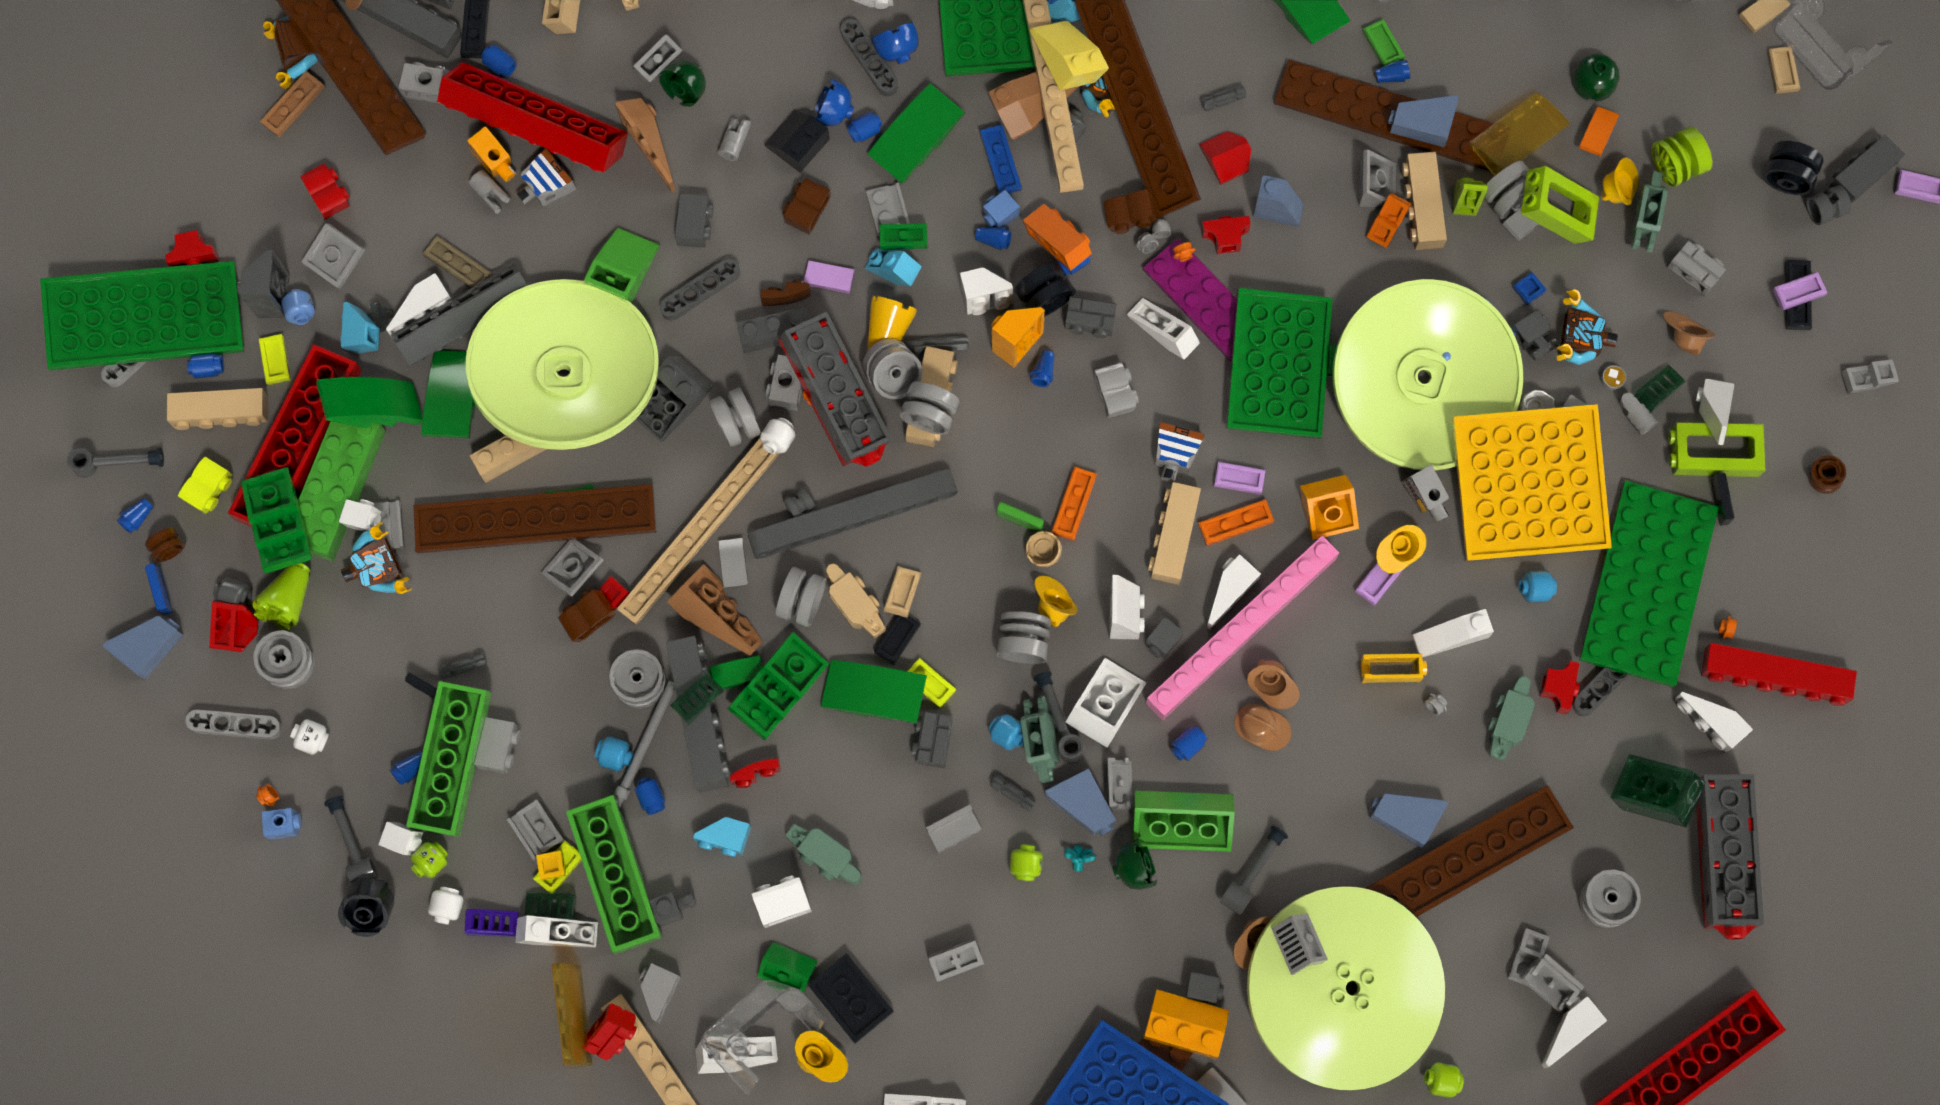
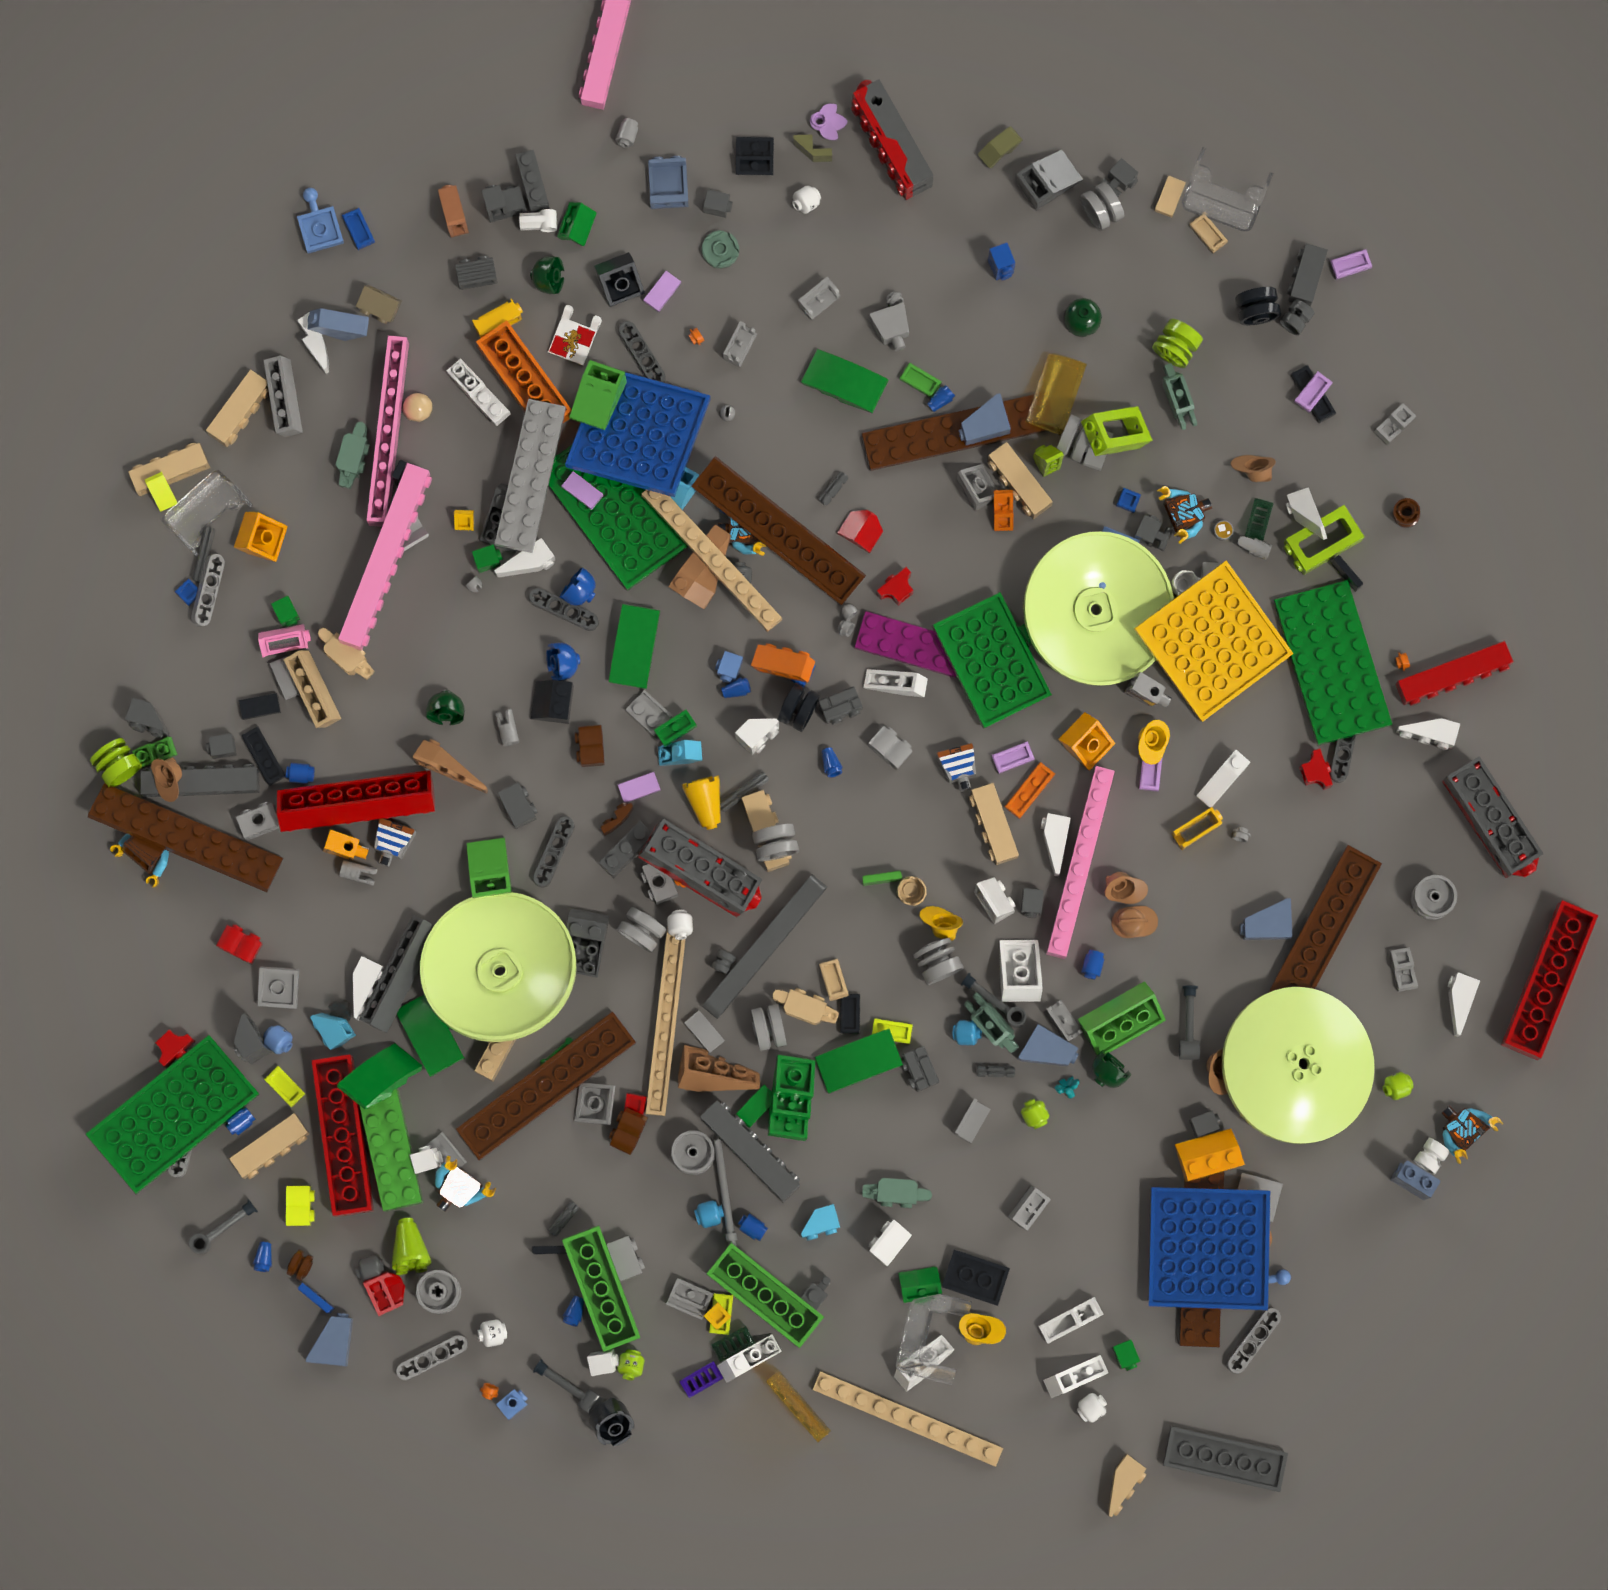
camera: 35 degrees left, 5 degrees up
green slope [241,467,312,574] -> none
medium nougat plate [260,71,325,138] -> none
dark tan tile [422,236,493,288] -> none
white head [428,887,464,925] -> none
red brick [583,1003,637,1061] -> none
light grey brick [633,34,683,87] -> none
light grey slope [640,963,681,1024] -> none
clear green slope [670,673,724,725] -> none
red slope [730,758,781,788] -> none
blue brick [846,111,882,143] -> none
light grey wheel [863,339,923,399] -> none
blue plate [980,124,1022,194] -> none
light orange slope [991,307,1045,368] -> none
light yellow slope [1030,21,1109,91] -> none
orange tile [1051,466,1097,541] -> none
reddish brown brick [1103,189,1157,234] -> none
orange plate [1173,242,1195,262] -> none
sand blue slope [1253,175,1304,227] -> none
light grey panel [1272,914,1328,975] -> none
sand green hinge [1488,676,1535,761] -> none
dark azure head [1518,571,1557,602] -> none
light grey hinge [1521,954,1584,1012] -> none
orange slope [1579,106,1620,157] -> none
yellow piece [1601,157,1639,205] -> none
clear green brick [1610,754,1706,828] -> none
light grey brick [1667,241,1727,296] -> none

